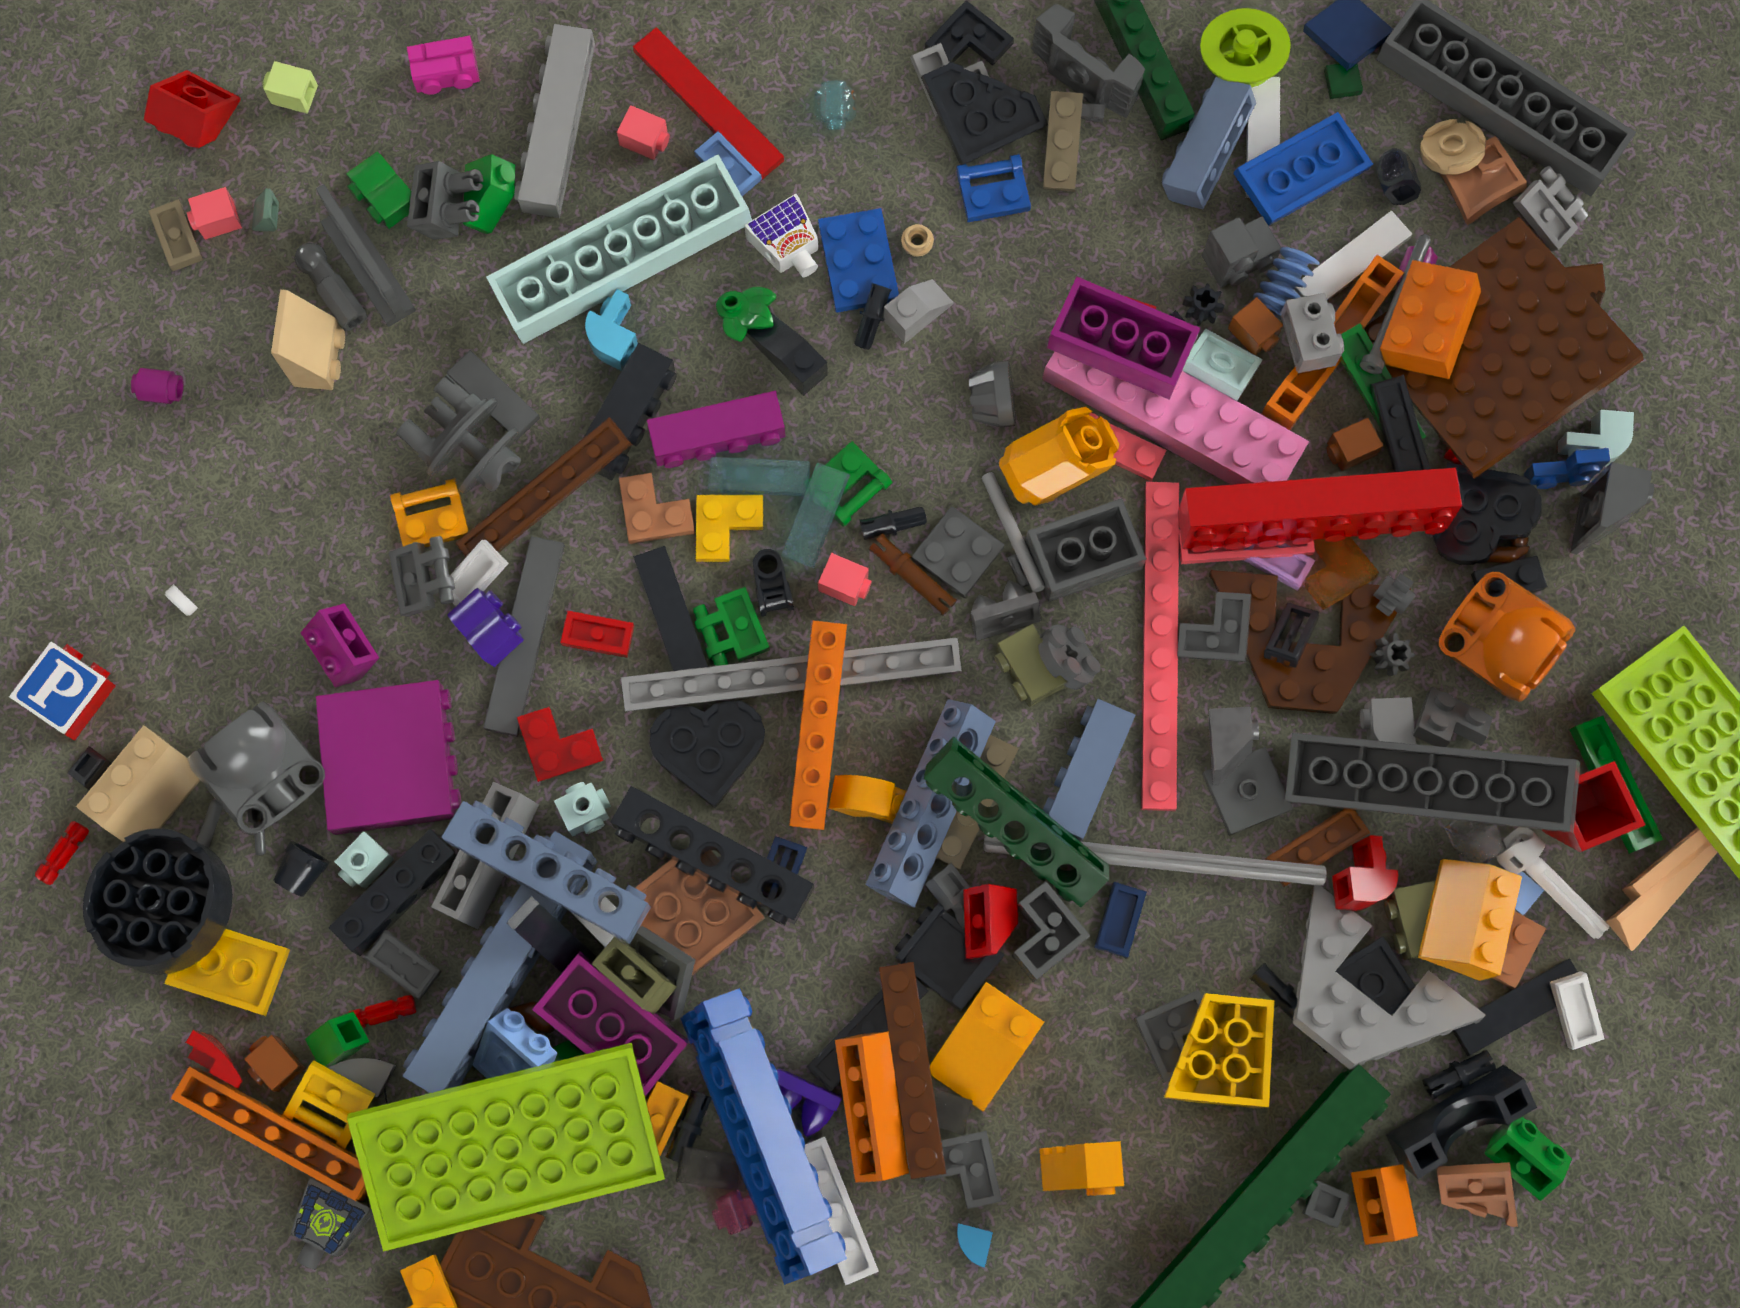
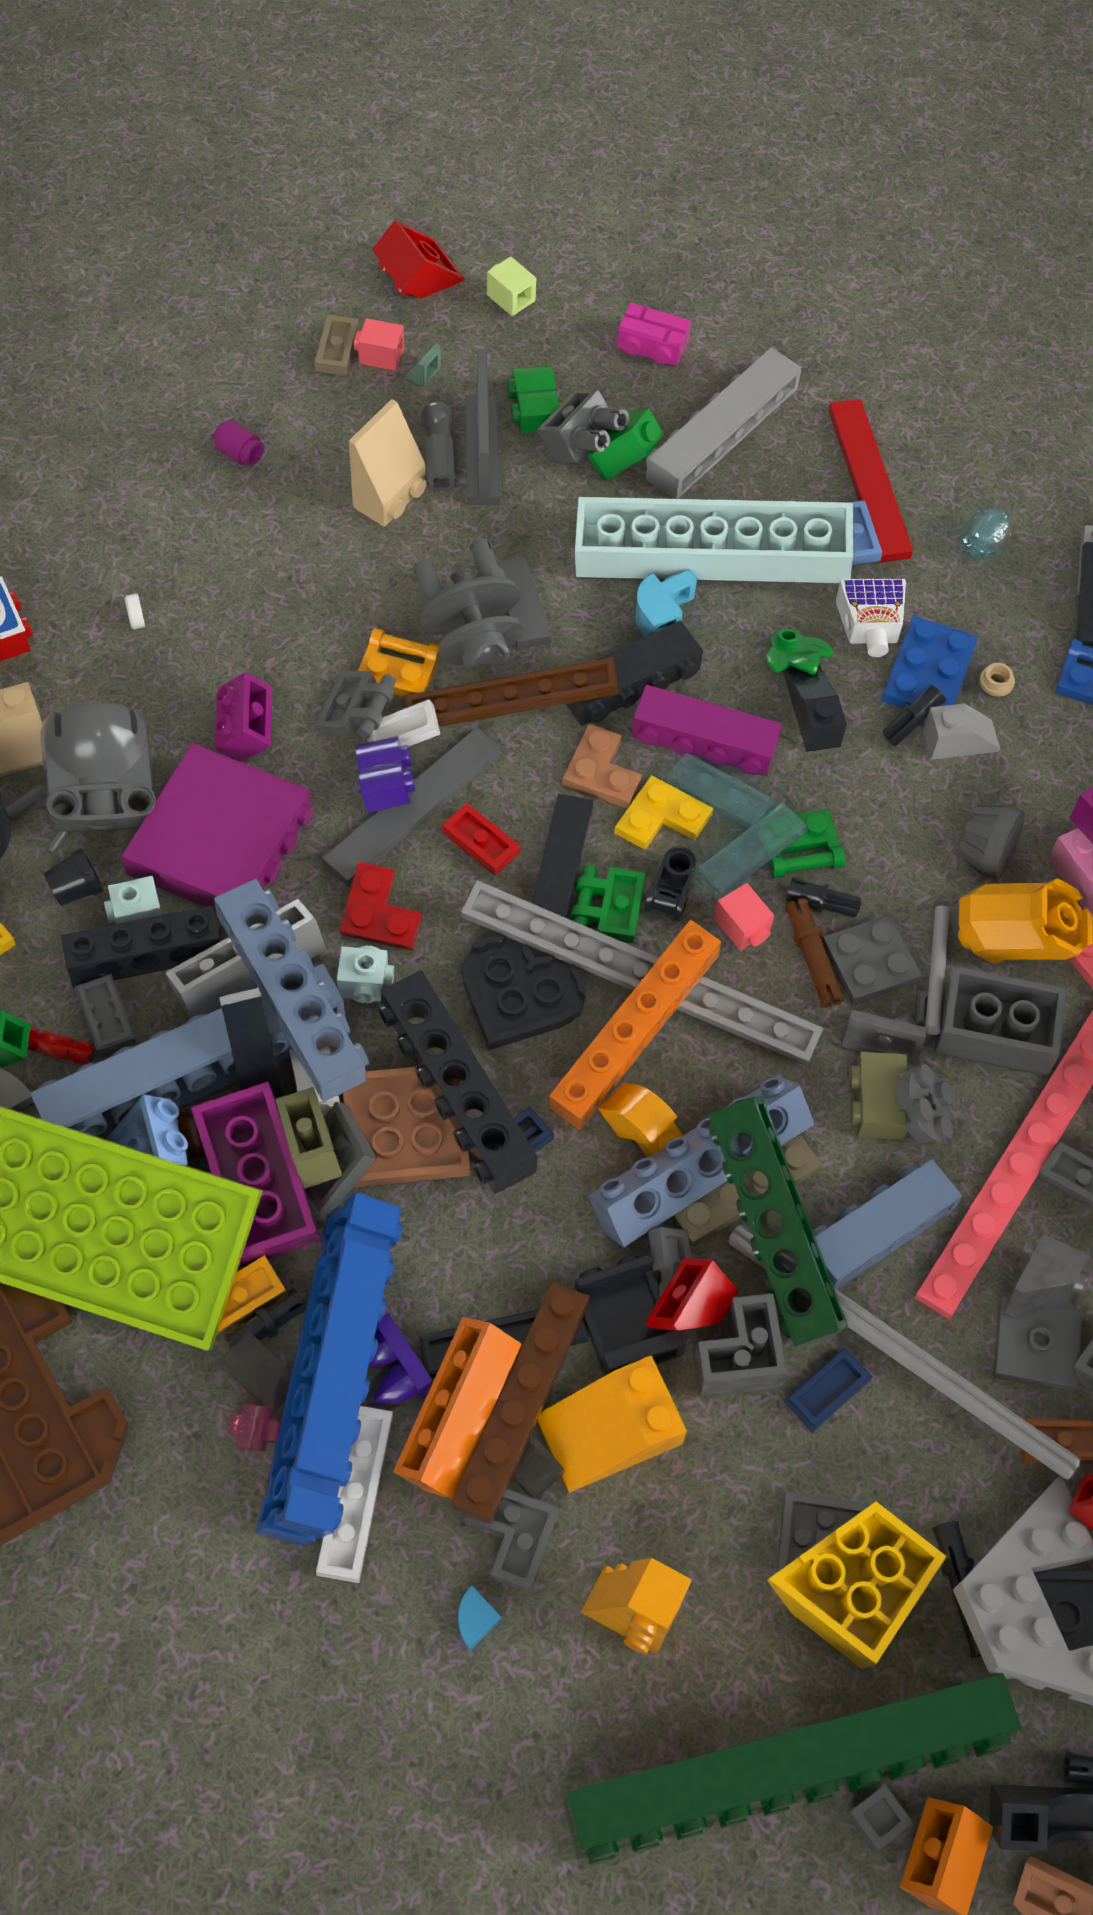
camera: 30 degrees right, 15 degrees down
coral brick [617,105,670,160] -> none

